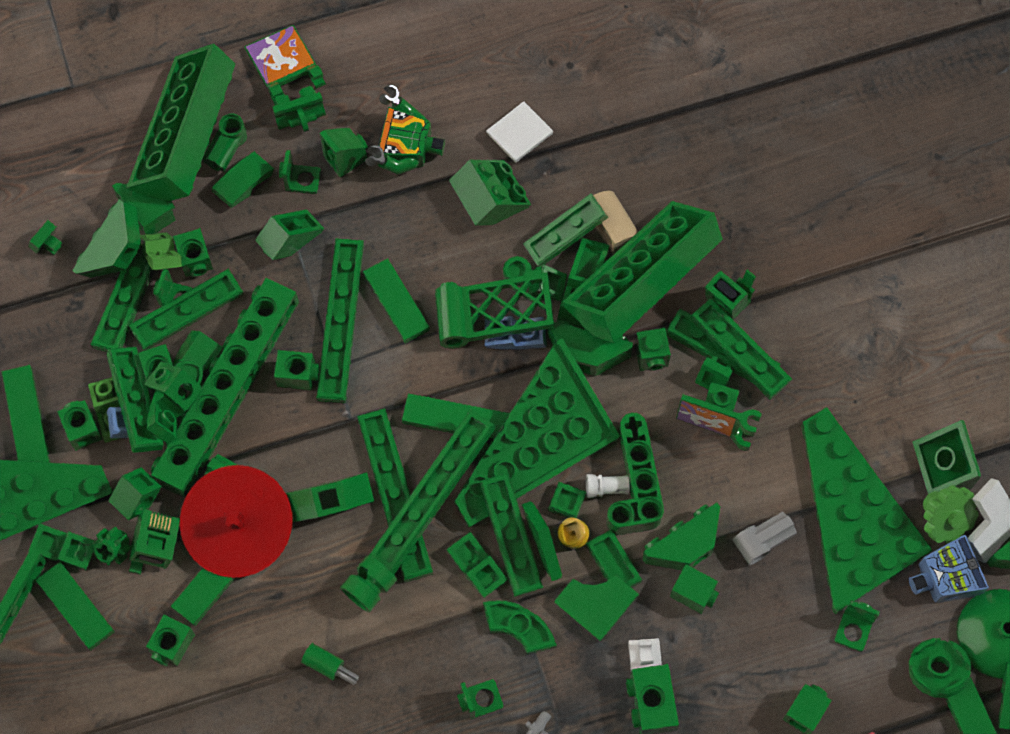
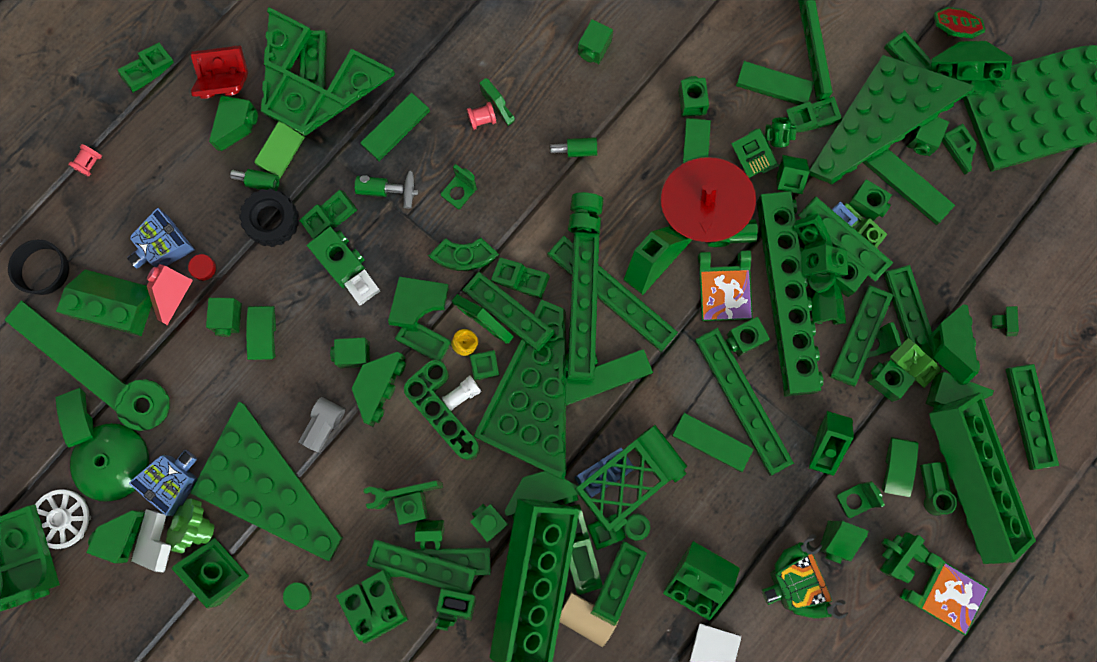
camera: 150 degrees right, 10 degrees up
green bracket [834,601,880,652] -> none
none -> green slope [246,306,276,360]
none -> green tile [283,582,312,610]
none -> green hips [336,570,409,644]
none -> flag [698,251,753,321]
none -> green tile [1005,364,1059,470]

